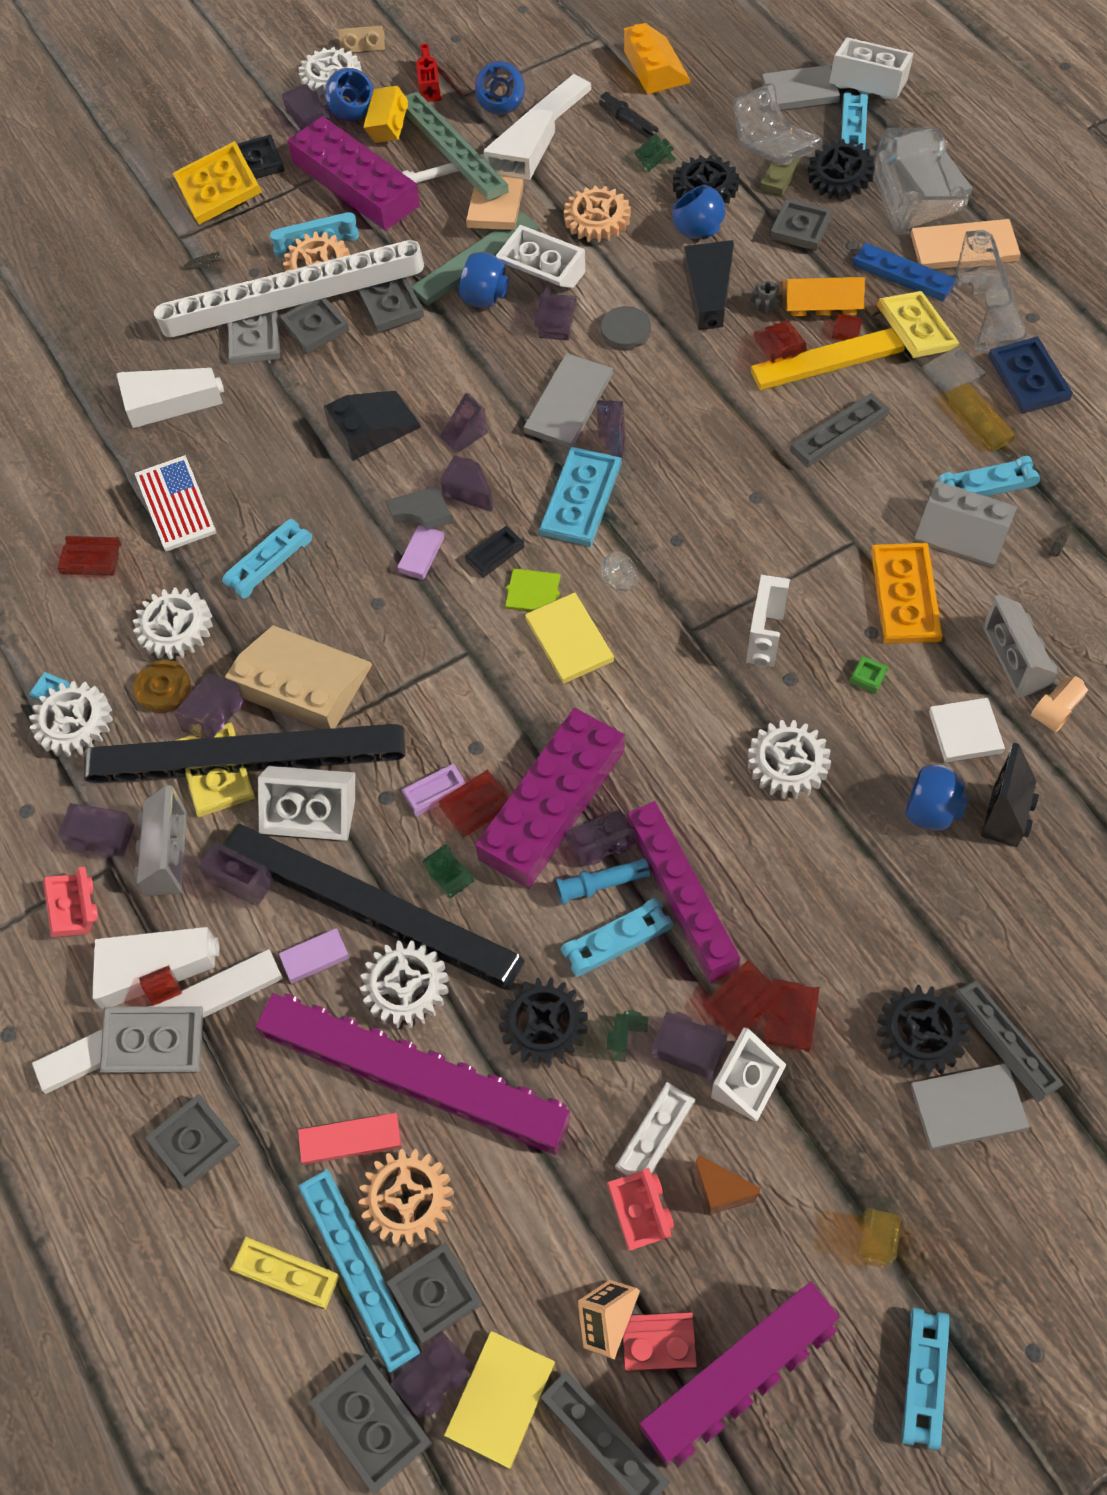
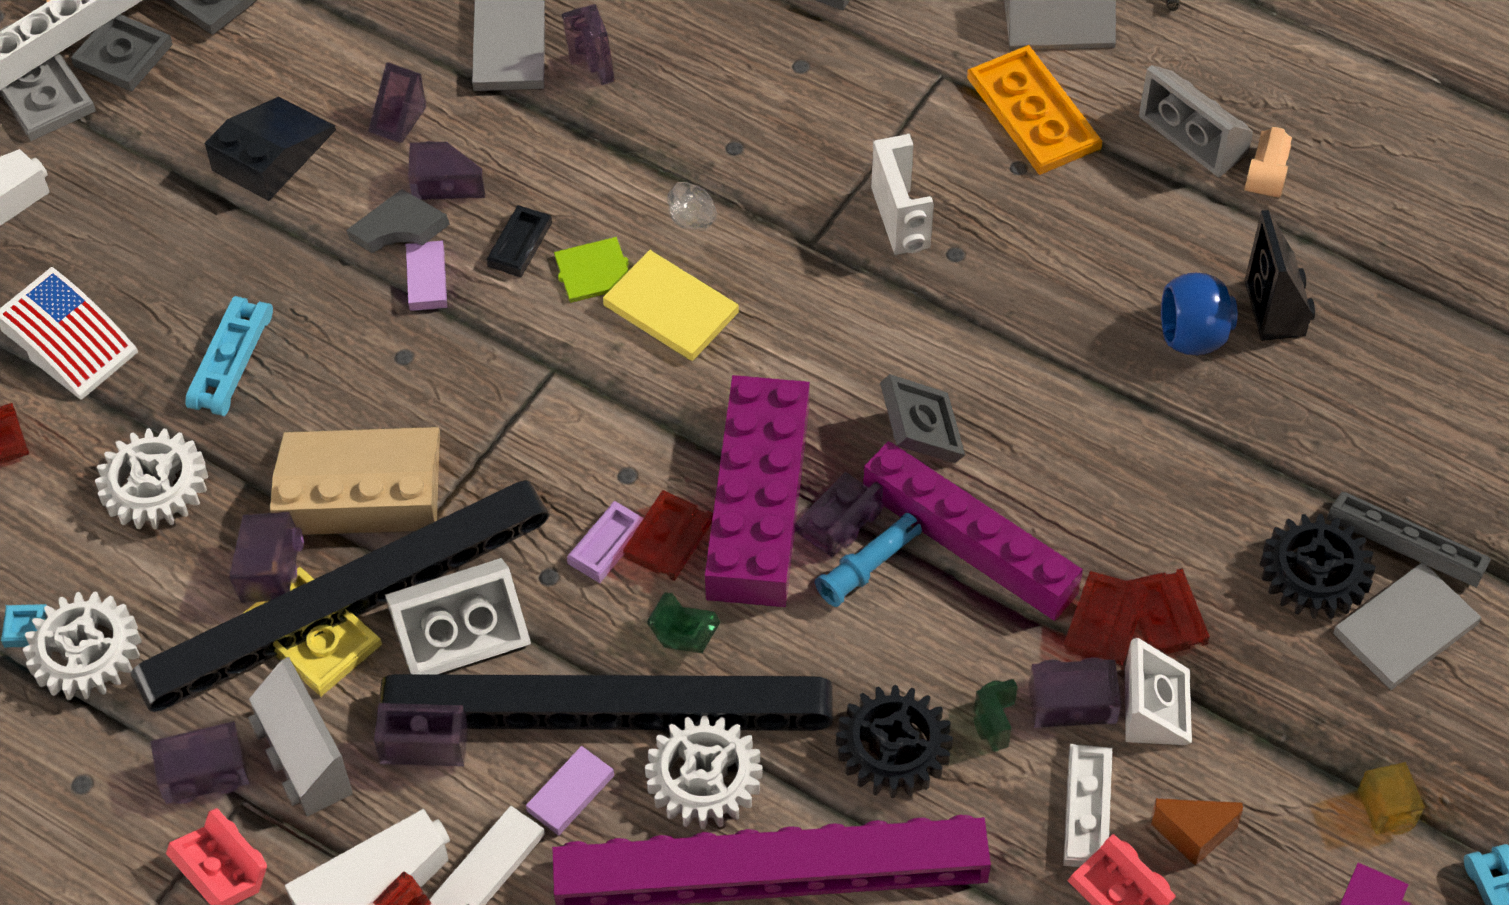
camera: 30 degrees left, 5 degrees down
pearl gold tile [133,660,191,713] -> none
medium azure tile [539,447,622,547] -> none
medium azure plate [560,898,674,977] -> none
white gear [747,720,831,799] -> none
bright green tile [849,656,889,694] -> none
white tile [929,698,1005,763] -> none
none -> dark grey plate [880,374,965,464]

